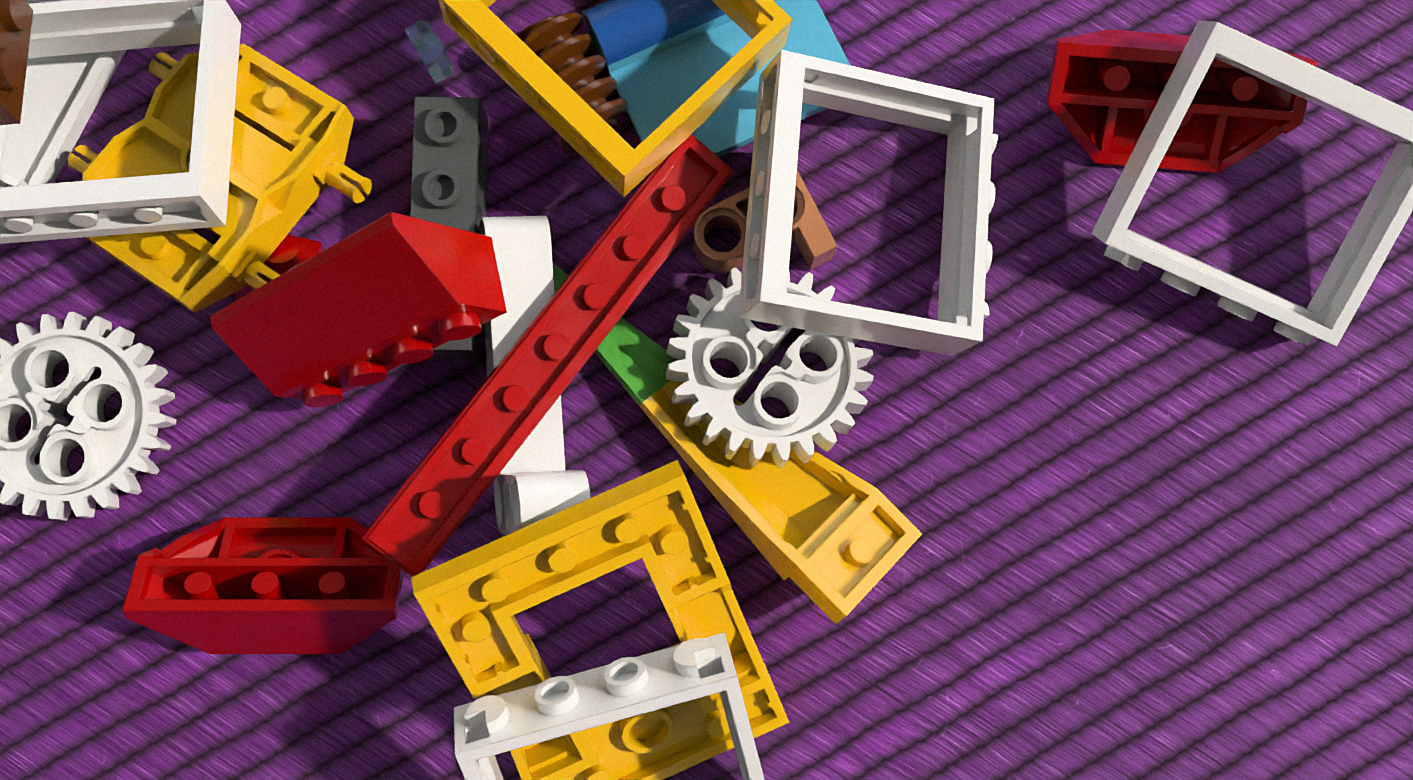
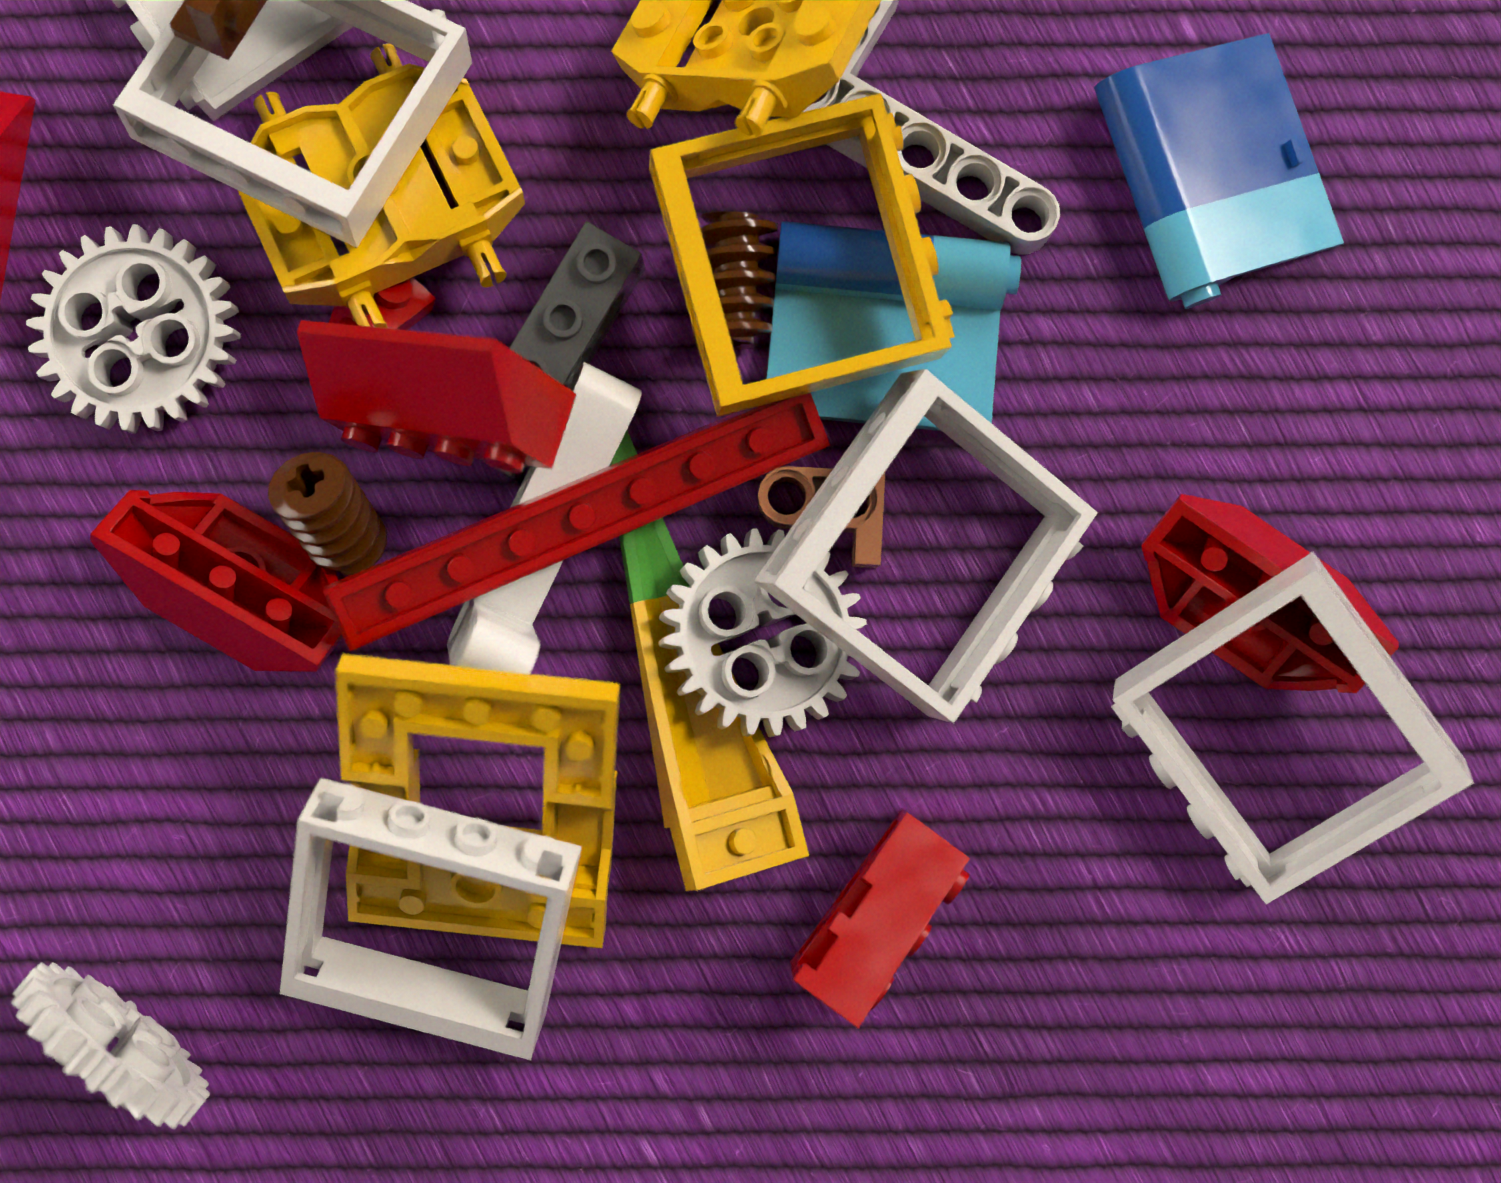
camera: 30 degrees right, 5 degrees up
clear light blue tile [403,19,455,84] -> none
none -> reddish brown piece [268,452,387,575]
none -> red wedge [790,808,970,1029]

